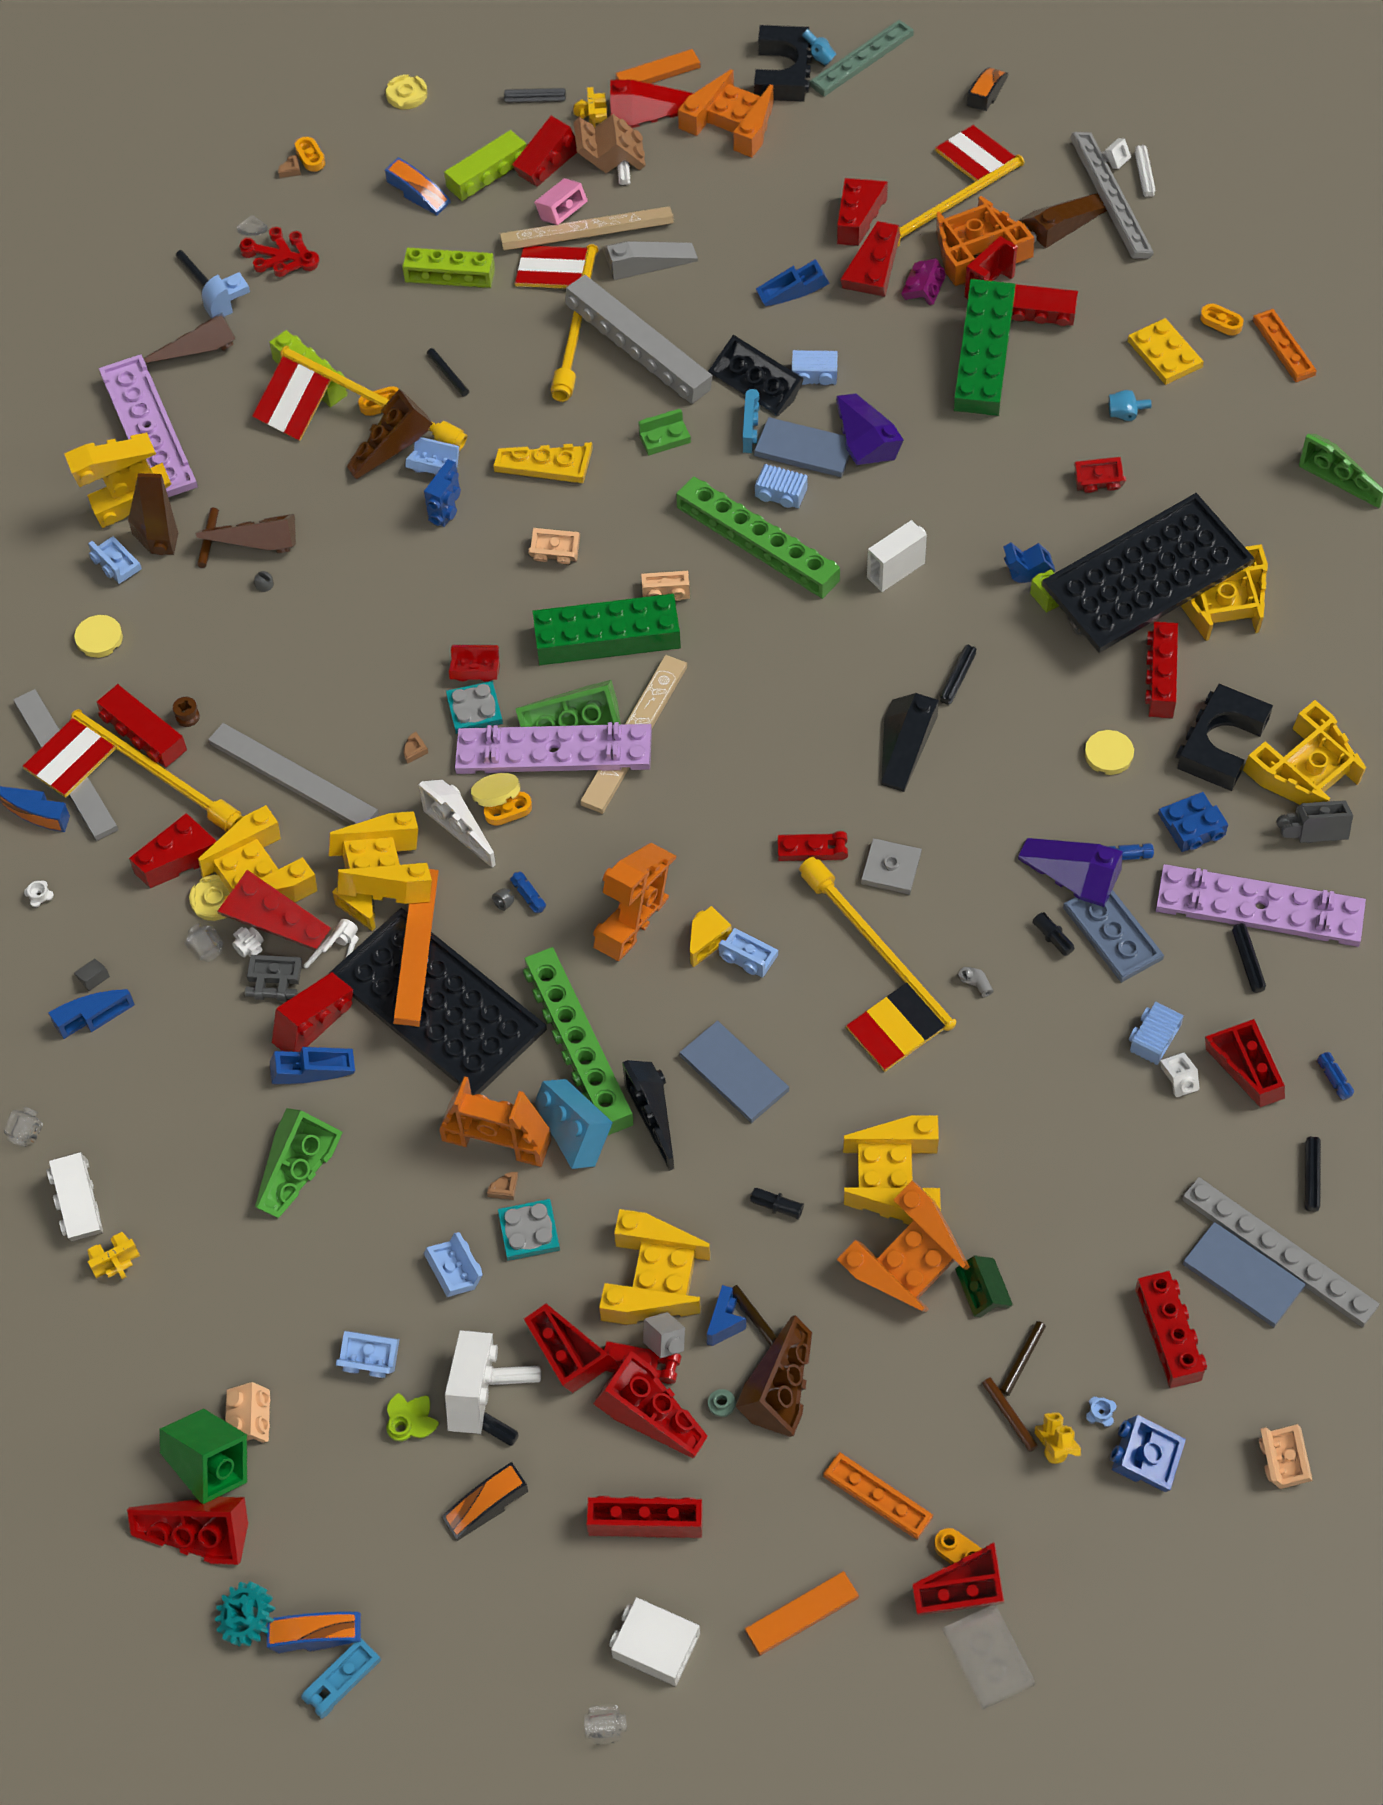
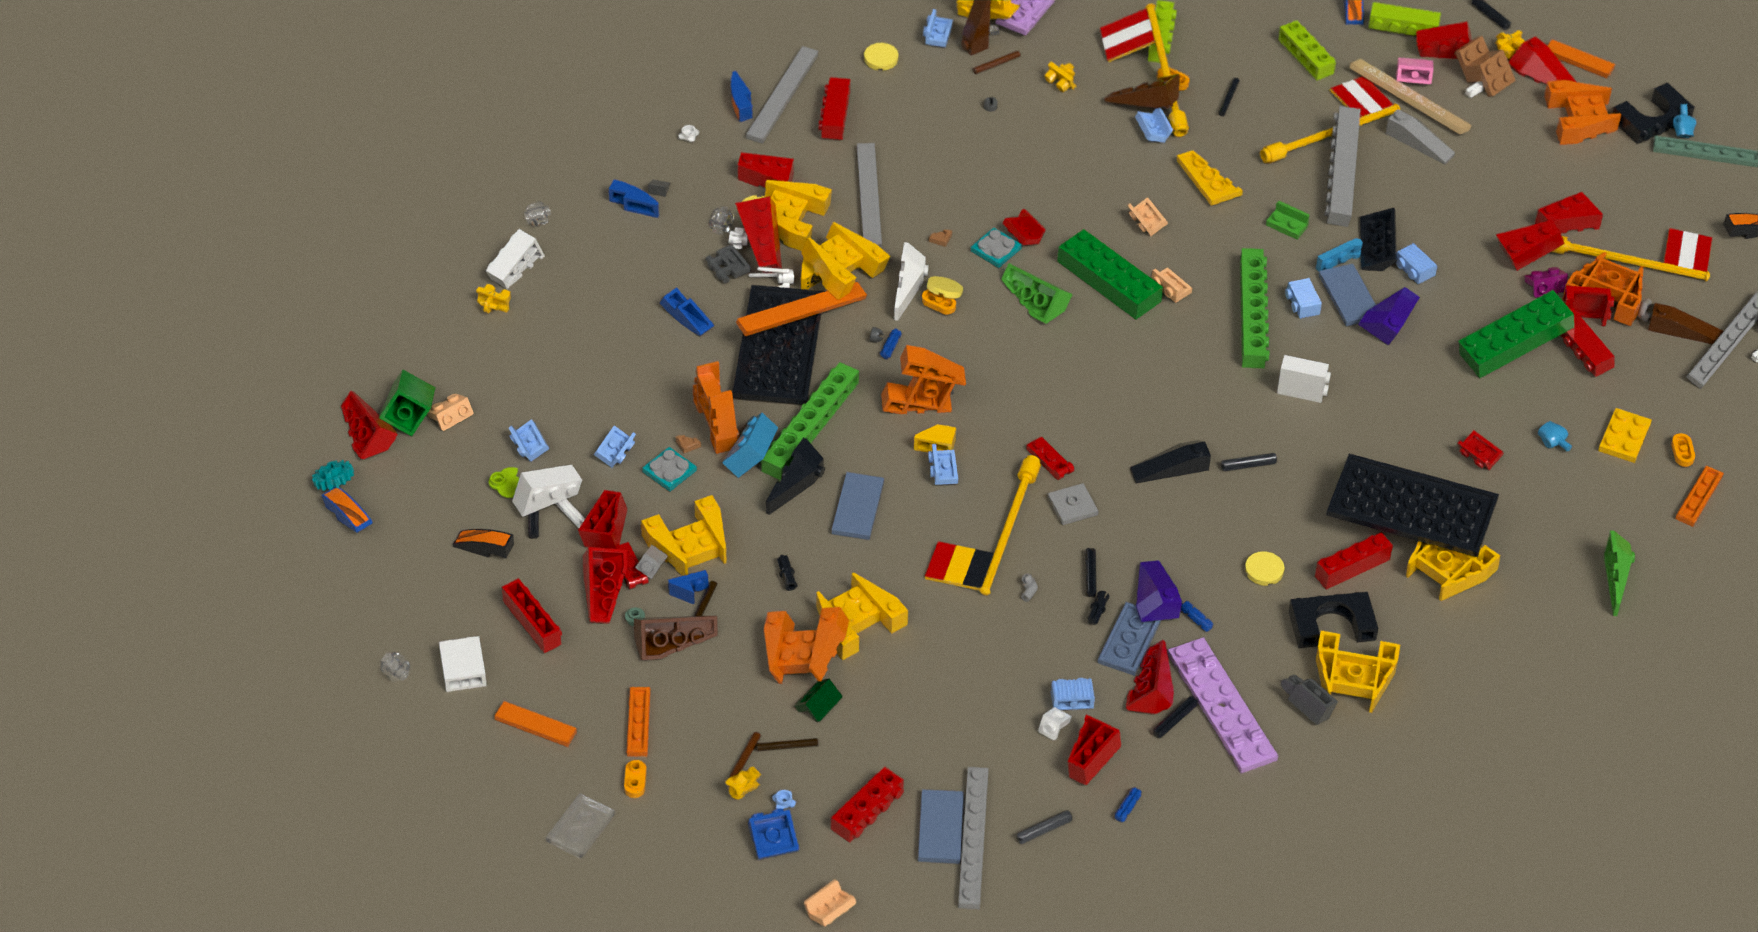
camera: 50 degrees right, 10 degrees down
flag [23,709,243,832] -> none
reddish brown wheel [173,697,200,727] -> none
reddish brown wedge [196,514,296,553] -> none
bright green wedge [255,1108,343,1218] -> none
red wedge [272,972,353,1052] -> none
dark azure plate [301,1638,381,1719] -> none
blue plate [424,459,461,527] -> none
lavender piece [455,722,652,774] -> none
tan tile [581,655,687,814] -> none
blue slope [756,259,830,306] -> none
red wedge [912,1542,1005,1616] -> none
blue brick [1003,542,1056,583] -> none
blue plate [1158,792,1228,852] -> none
none -> yellow hips [1044,62,1076,92]
none -> black axle [1085,548,1097,597]
none -> red wedge [1126,640,1174,714]

